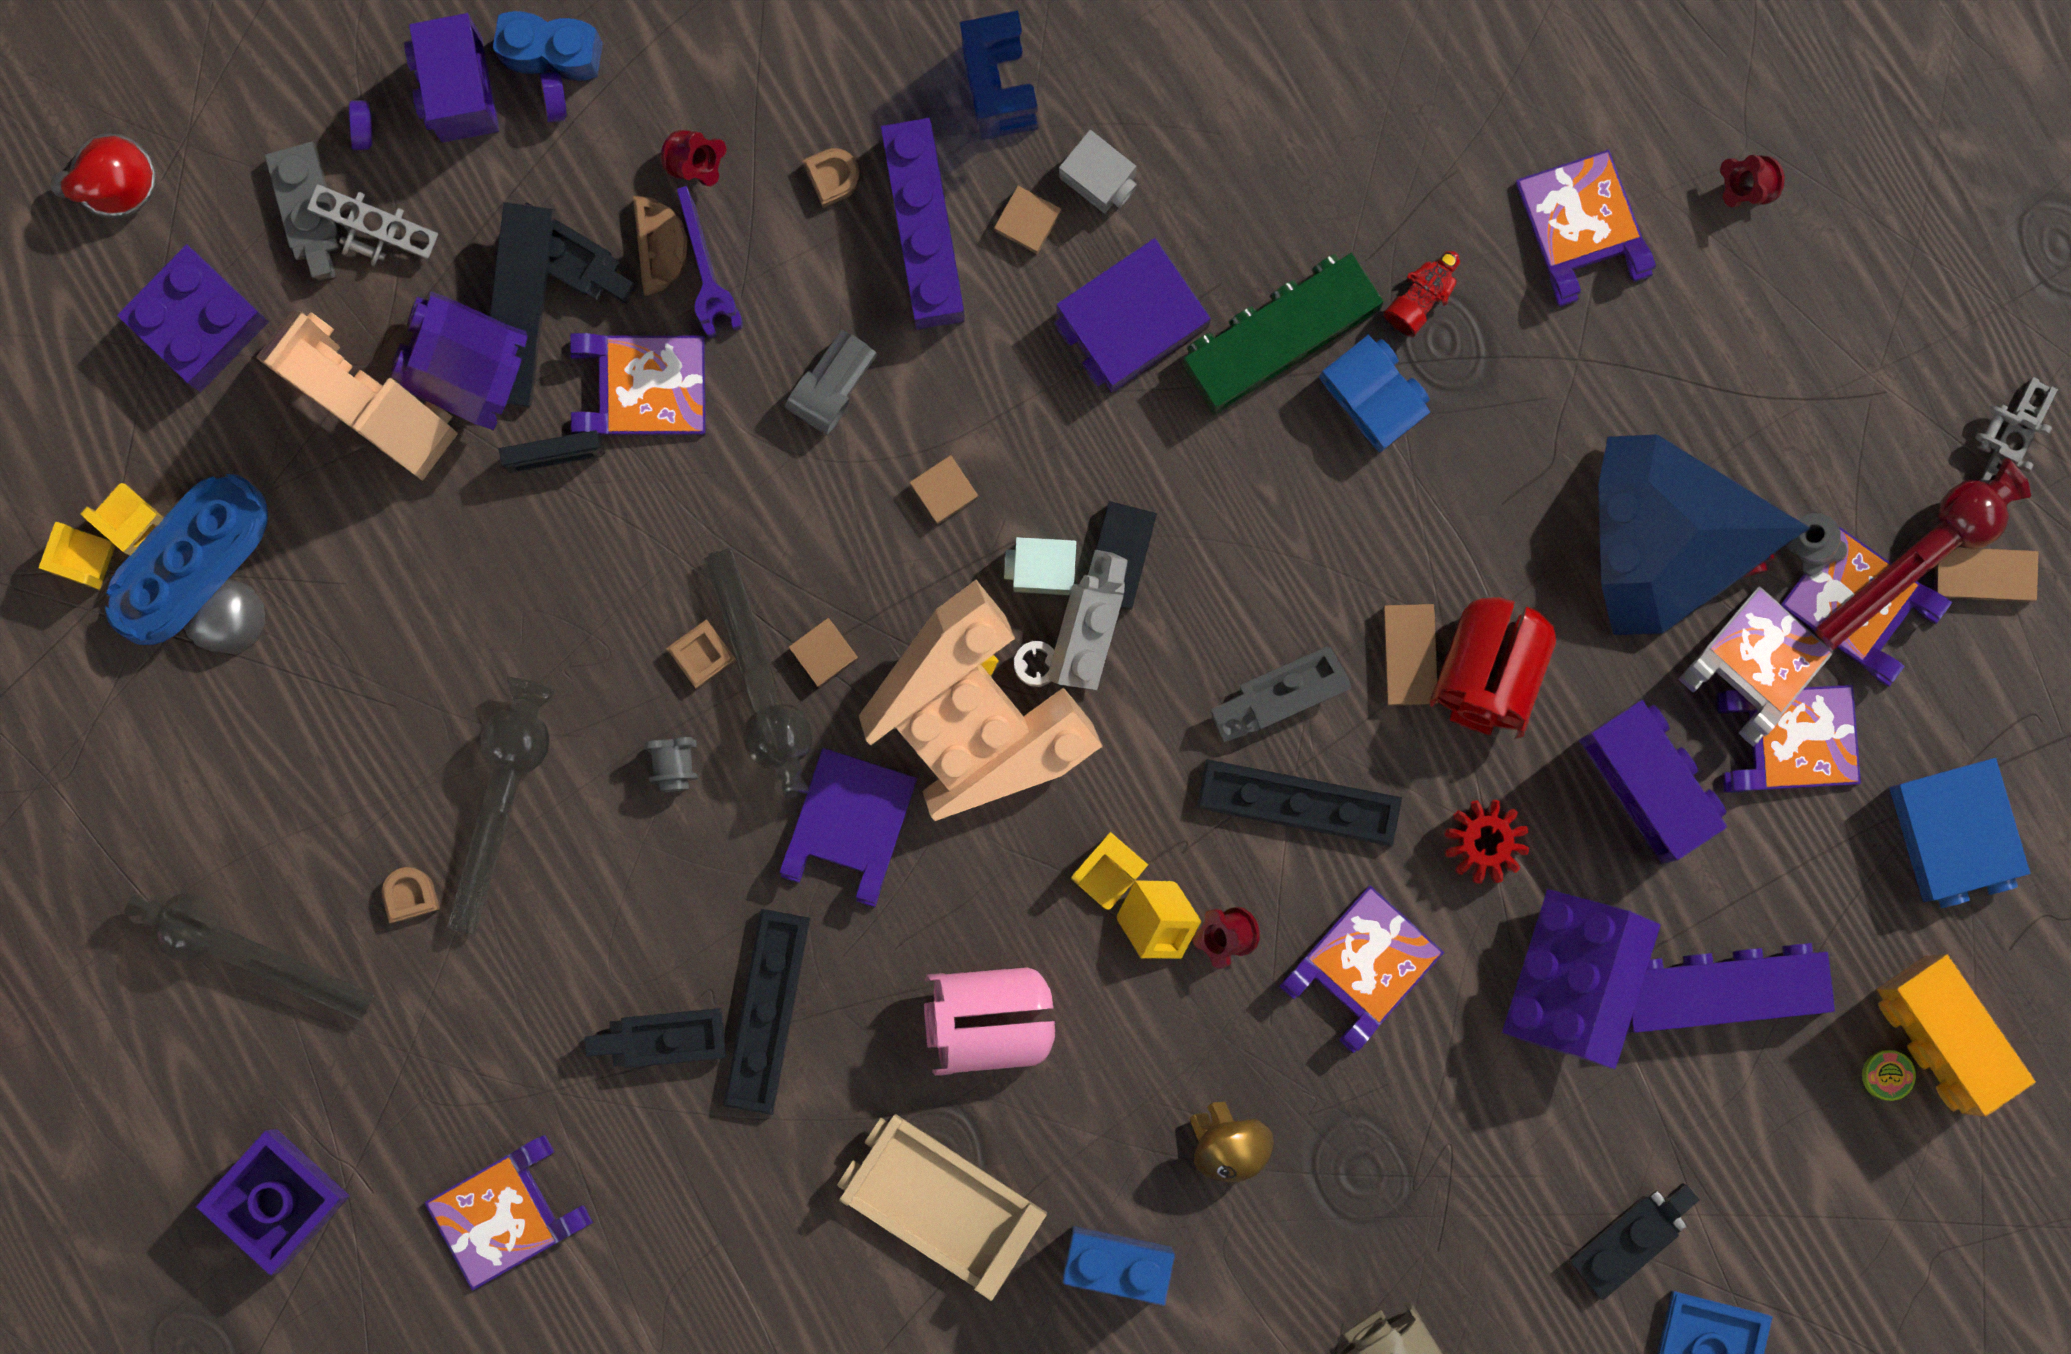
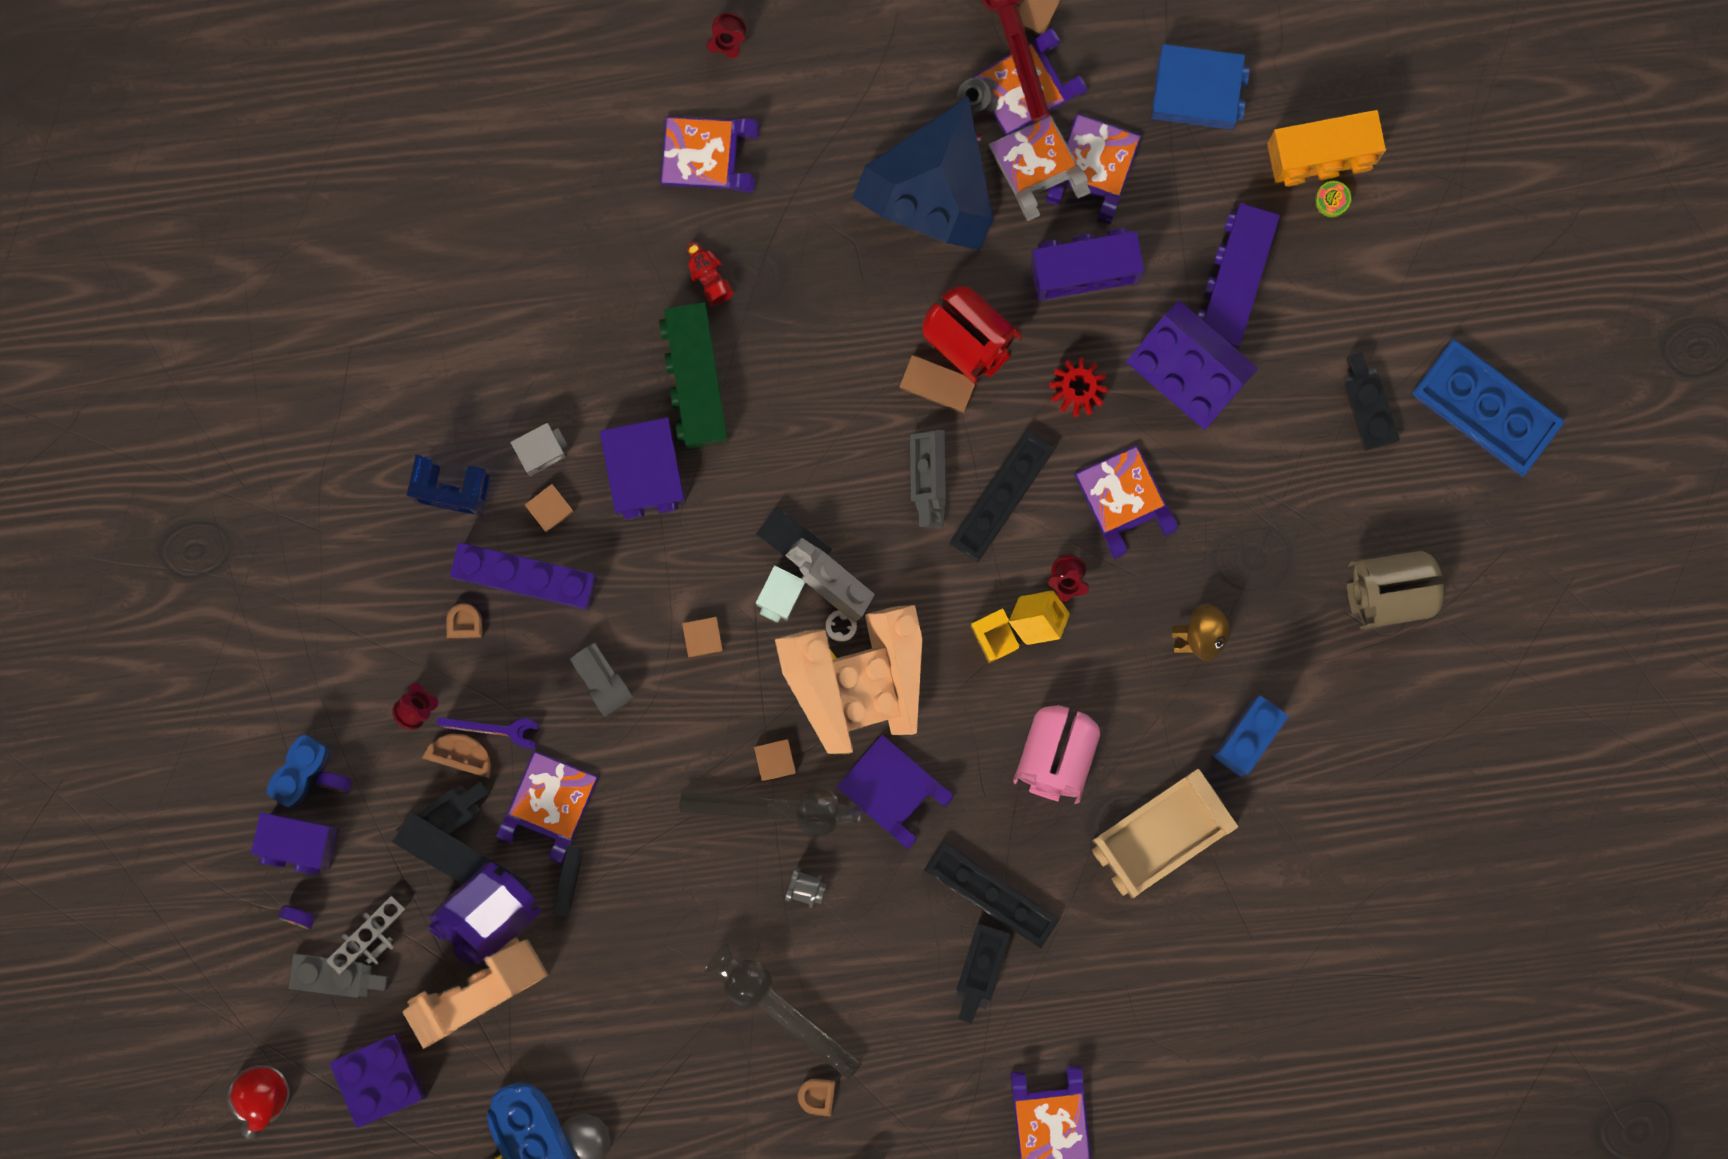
camera: 70 degrees left, 0 degrees up
medium nougat tile [666,619,737,689] -> none
blue brick [1318,335,1430,453] -> none

